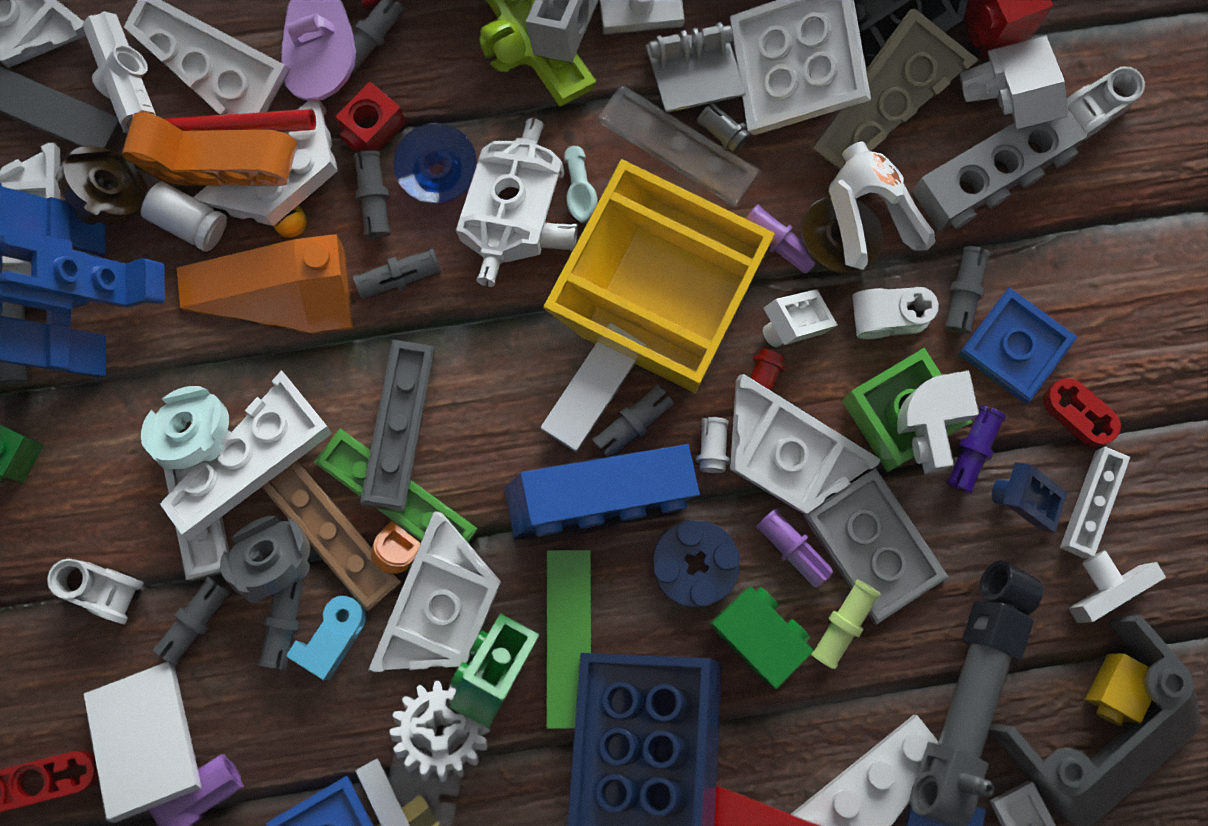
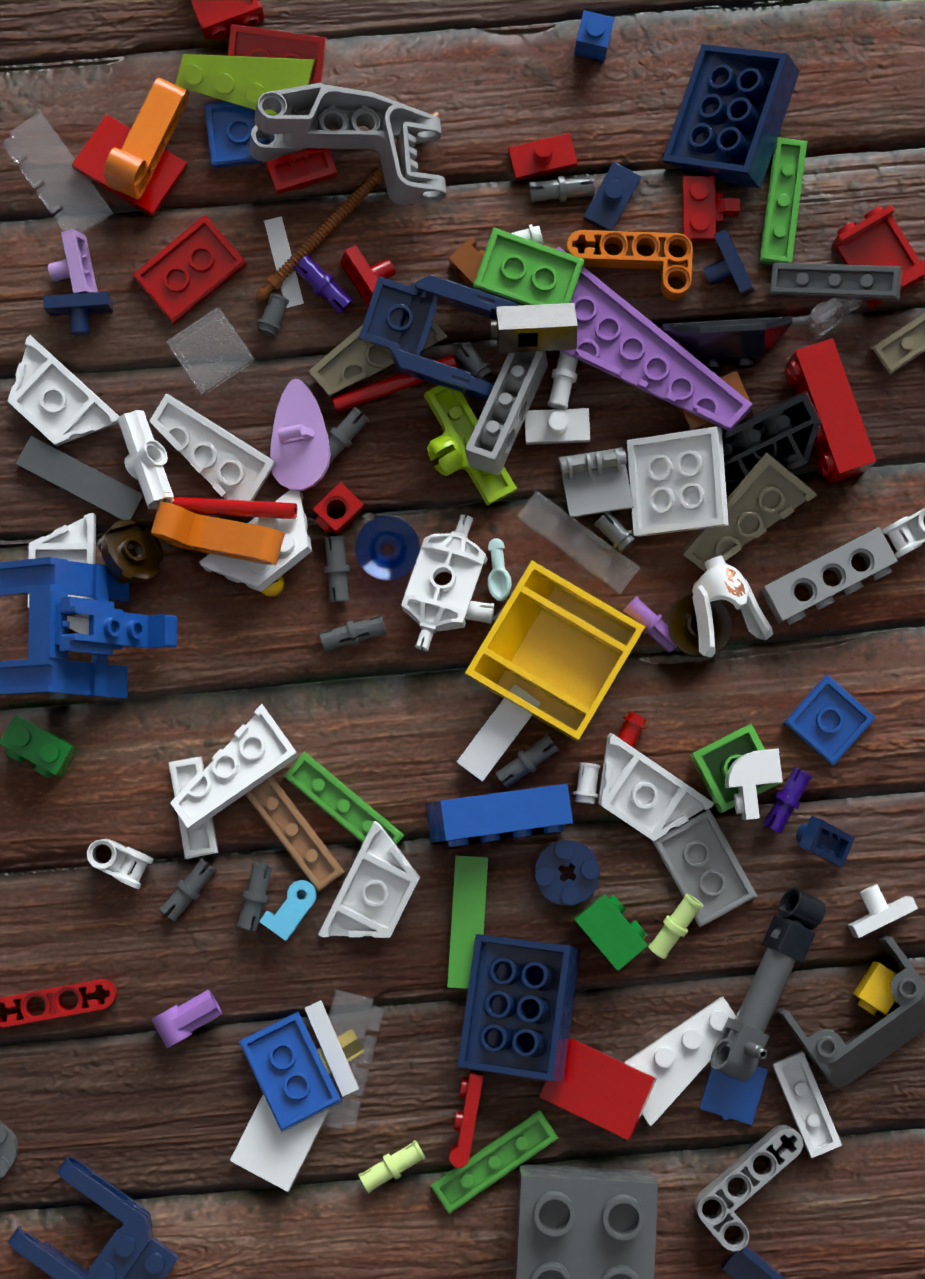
camera: 10 degrees right, 5 degrees up
white tile [84,662,202,823] -> none
white piece [141,181,227,252] -> none
light aqua plate [141,386,229,470] -> none
orange wedge [177,234,353,334] -> none
dark grey plate [220,516,310,602] -> none
dark grey tile [360,340,435,513] -> none
orange tile [371,521,421,574] -> none
white gear [390,681,489,782] -> none
green brick [449,613,539,729] -> none
medium lavender axle [756,508,833,587] -> none
white tile [763,289,837,347] -> none
white piece [852,287,939,339] -> none
dark grey pin [944,246,990,334] -> none
white hinge [960,36,1068,129] -> none
red beam [1043,378,1121,447] -> none
white piece [1060,447,1130,558] -> none

